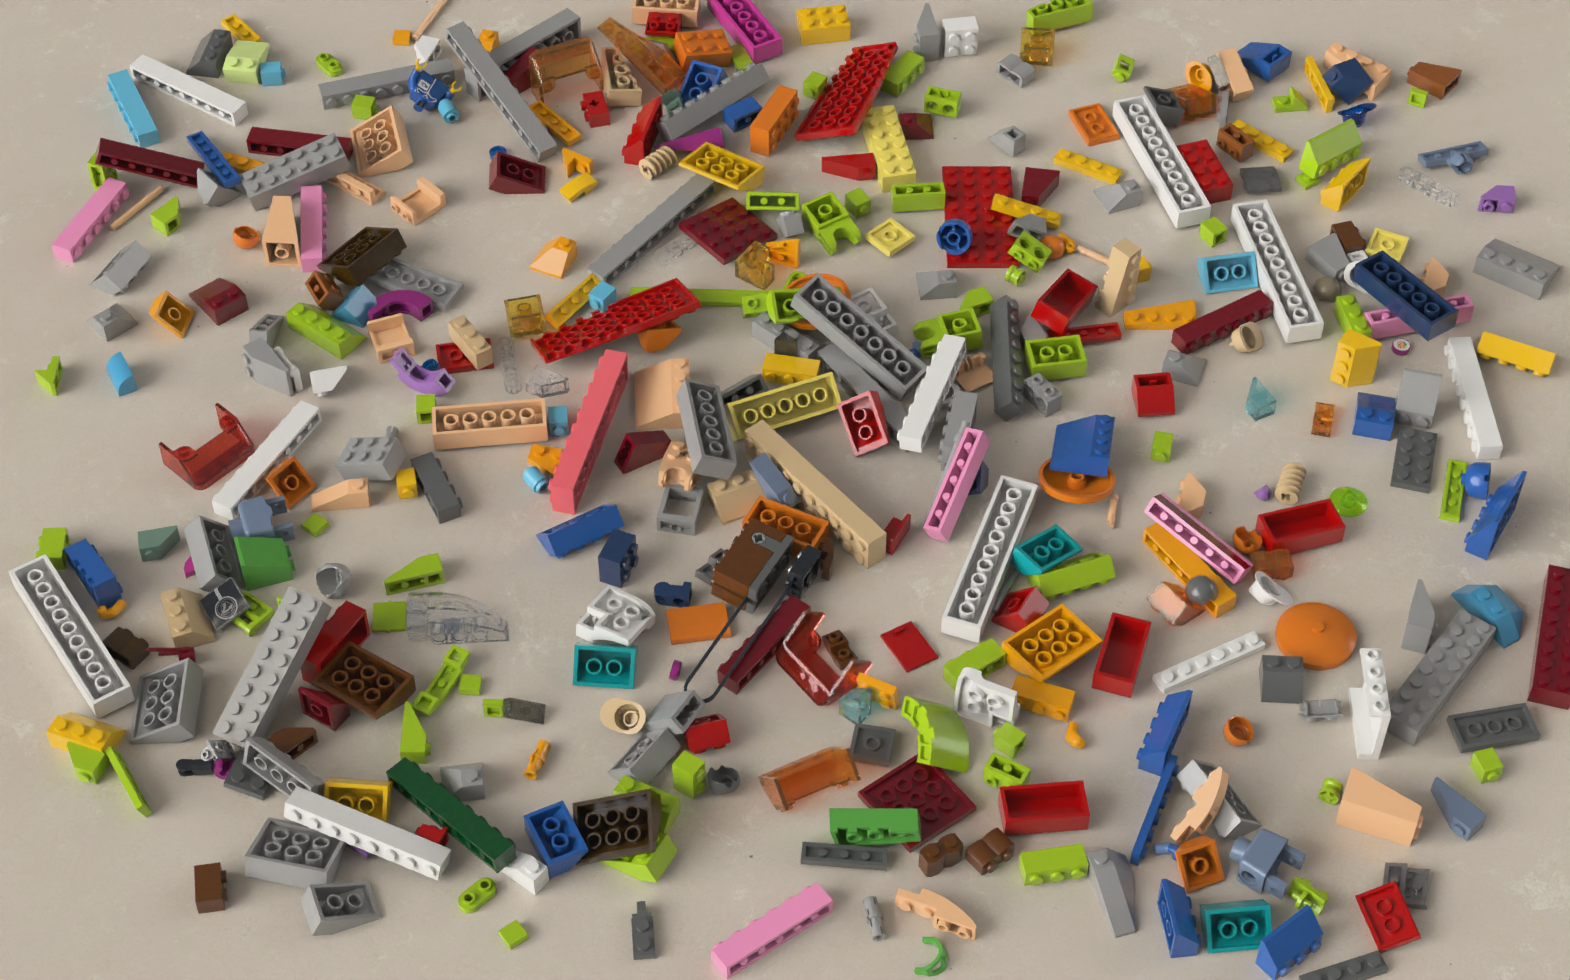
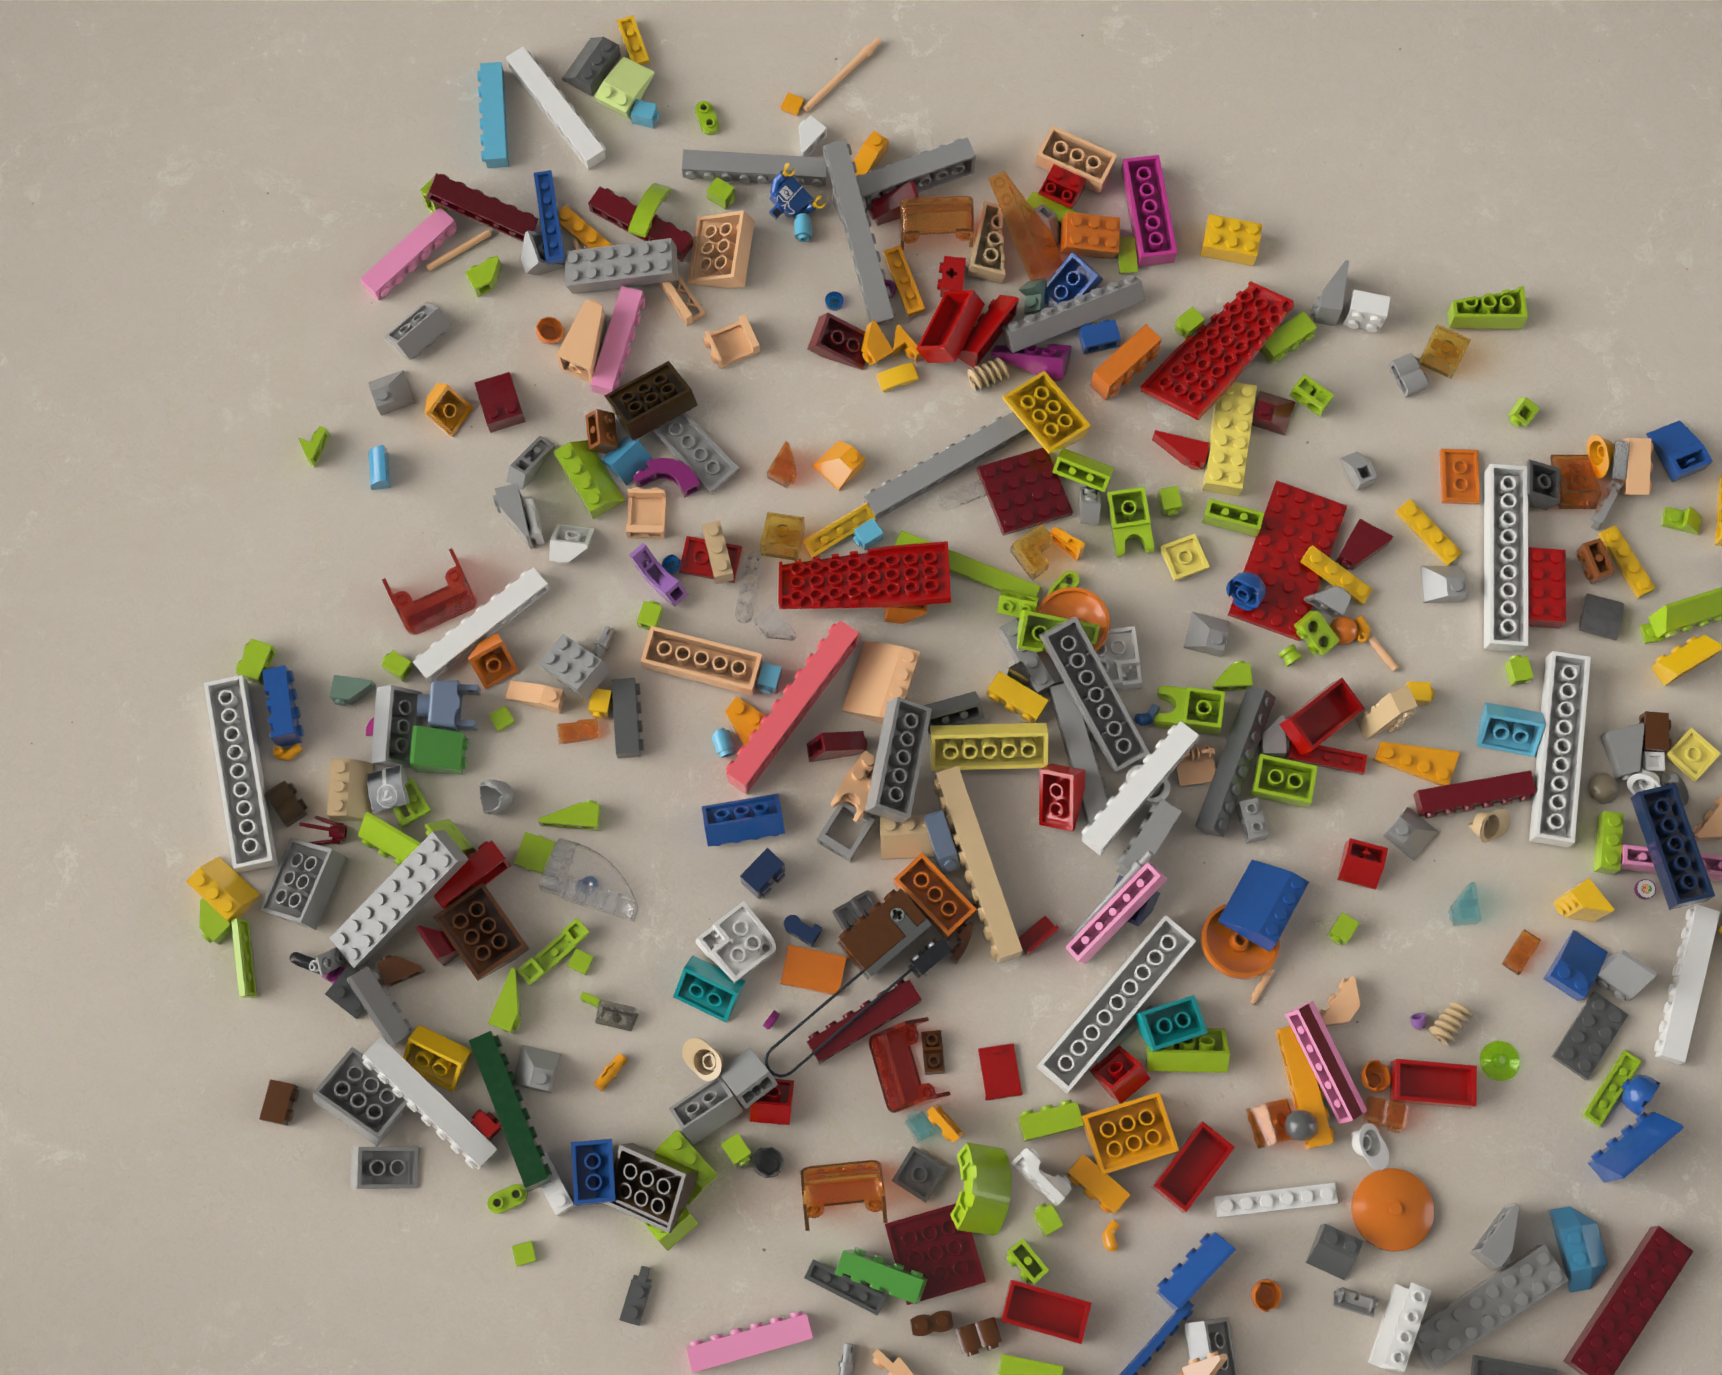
camera: 20 degrees right, 25 degrees up
none -> lime slope [358,812,421,866]
none -> lime brick [381,650,414,682]
none -> clear orange slope [557,718,599,744]
none -> lime slope [628,183,671,238]
none -> clear orange slope [767,441,798,488]
none -> light orange slope [861,320,894,366]
none -> red piece [916,290,985,363]

